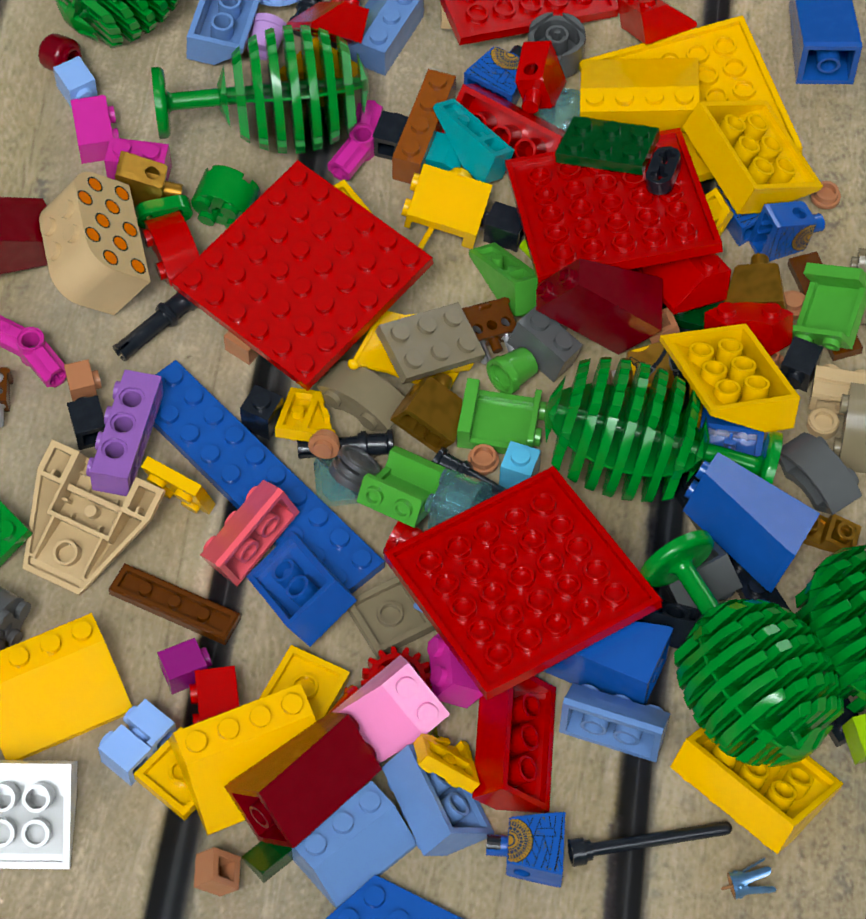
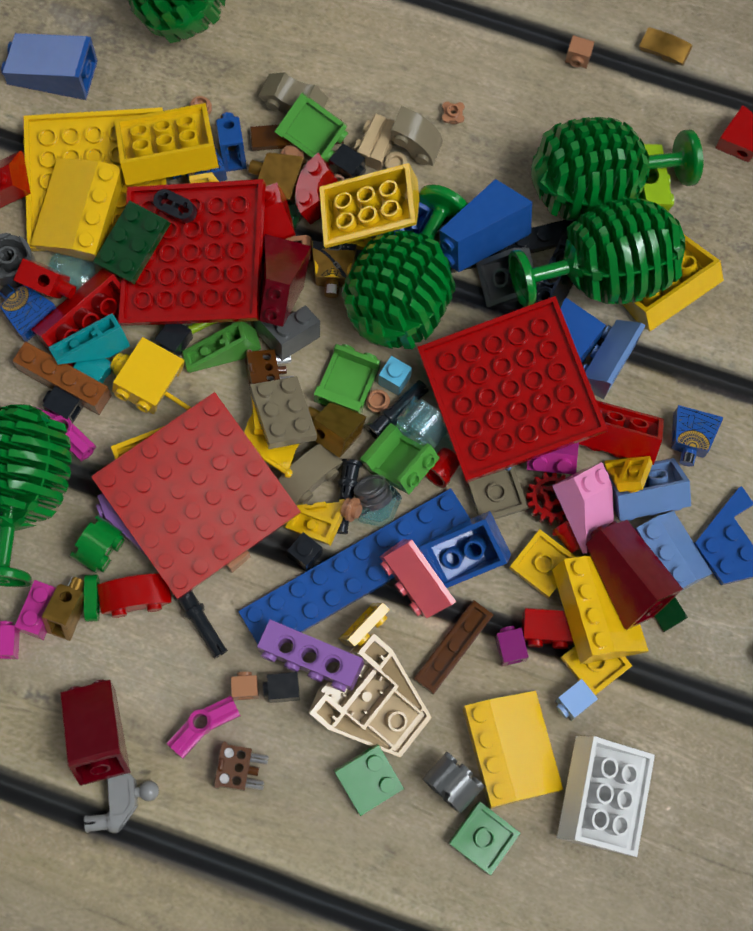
camera: 80 degrees left, 15 degrees up
tan brick [39,172,151,315] -> none
light blue brick [123,699,177,754] -> none
nougat plate [194,847,241,897] -> none
bright green piece [486,347,538,394] -> none
black piece [567,821,732,867] -> none
flat silver piece [721,857,777,900] -> none
dark grey brick [779,432,862,515] -> none
pearl gold slope [803,514,862,553] -> none

